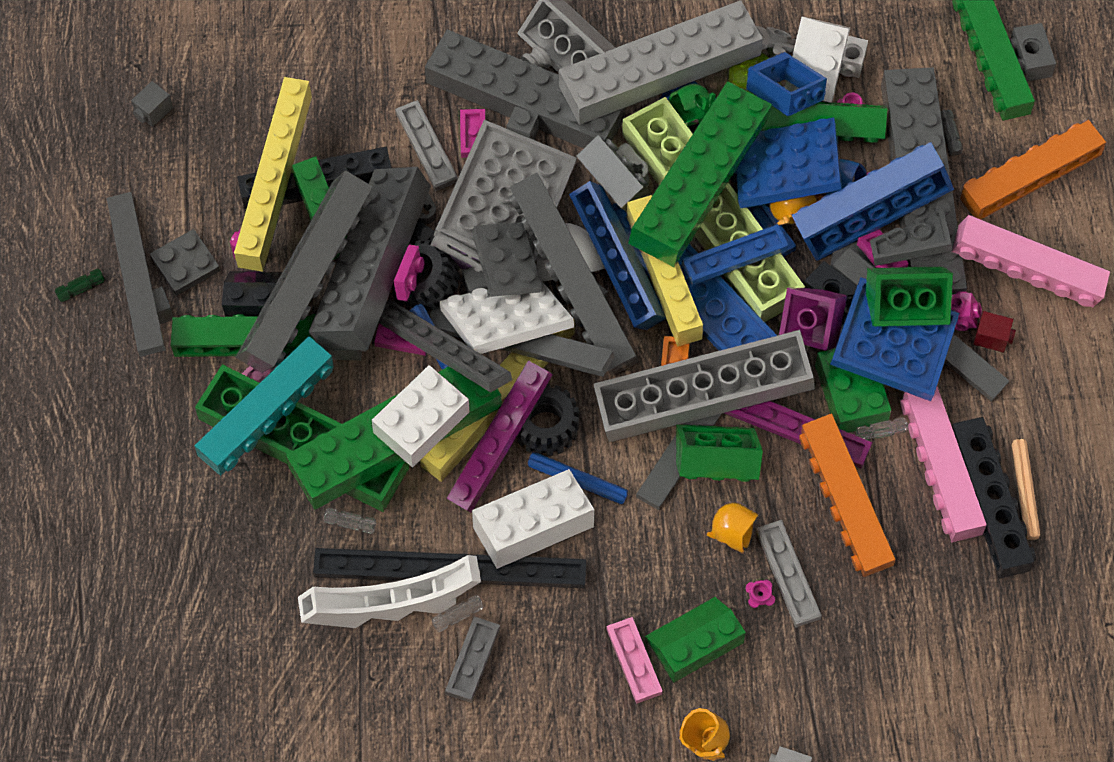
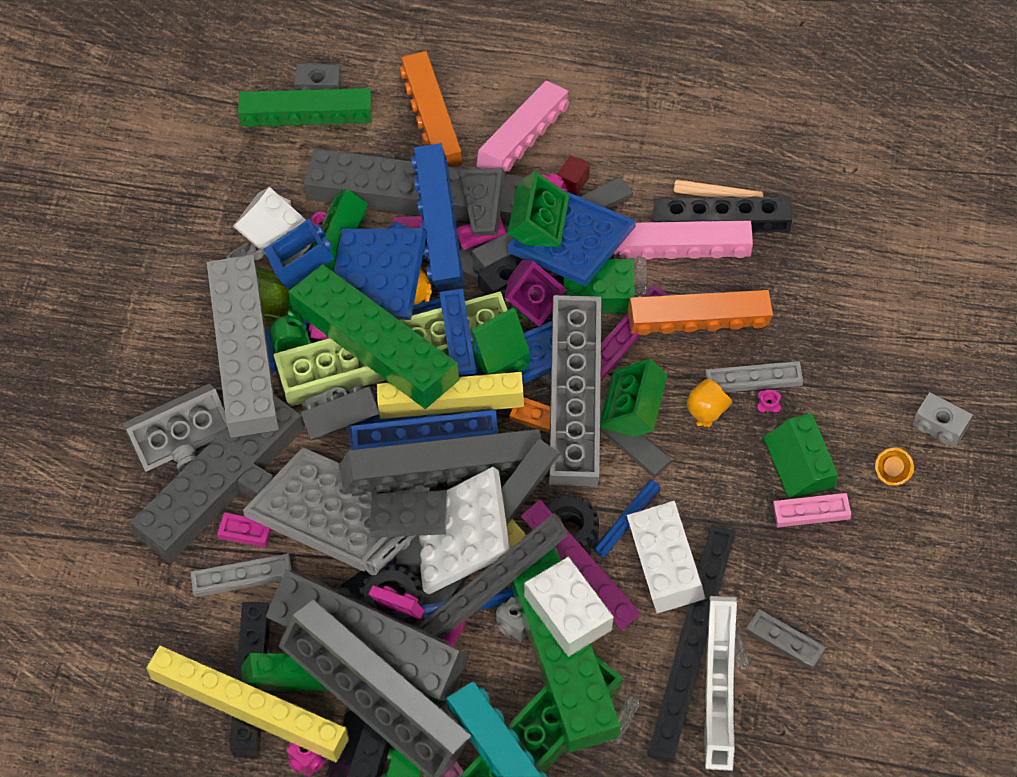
camera: 75 degrees left, 5 degrees down
none -> green slope [472,307,530,375]

